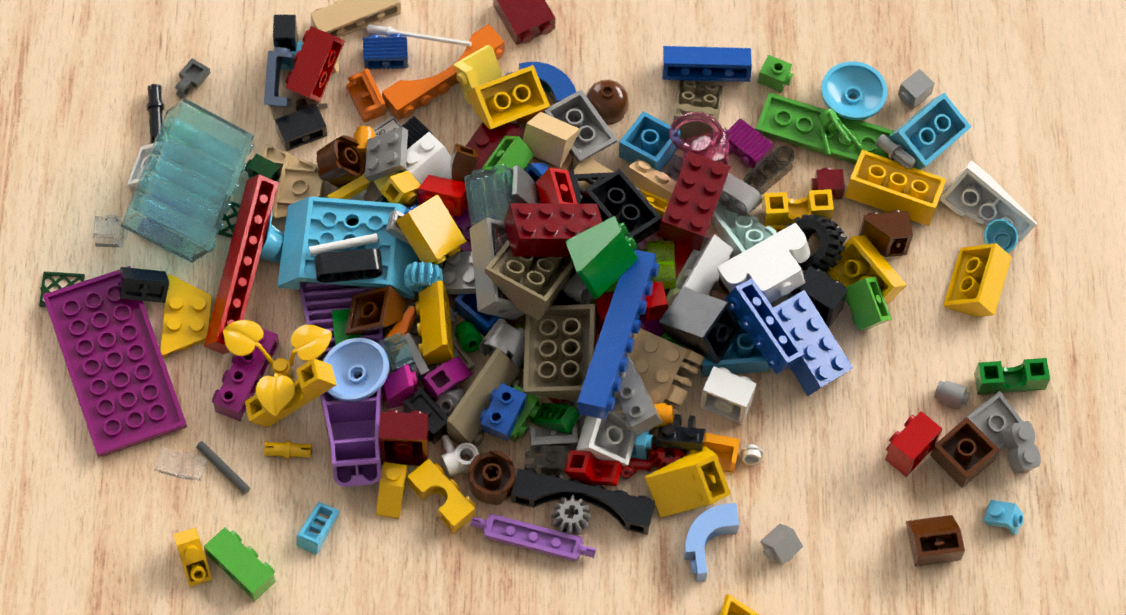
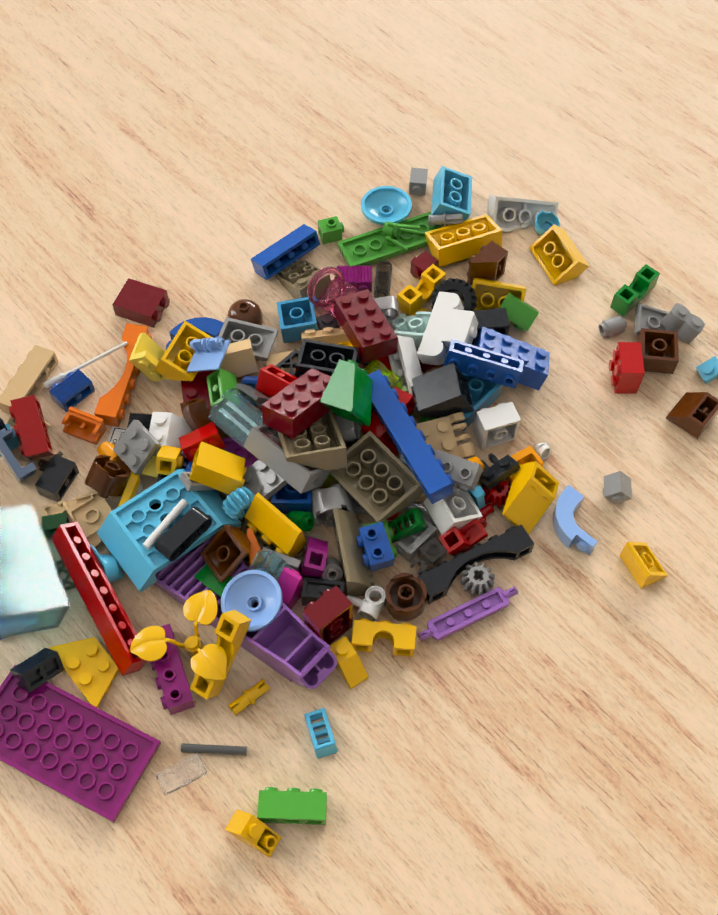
camera: 40 degrees left, 5 degrees down
none -> light blue hinge [186,336,231,372]

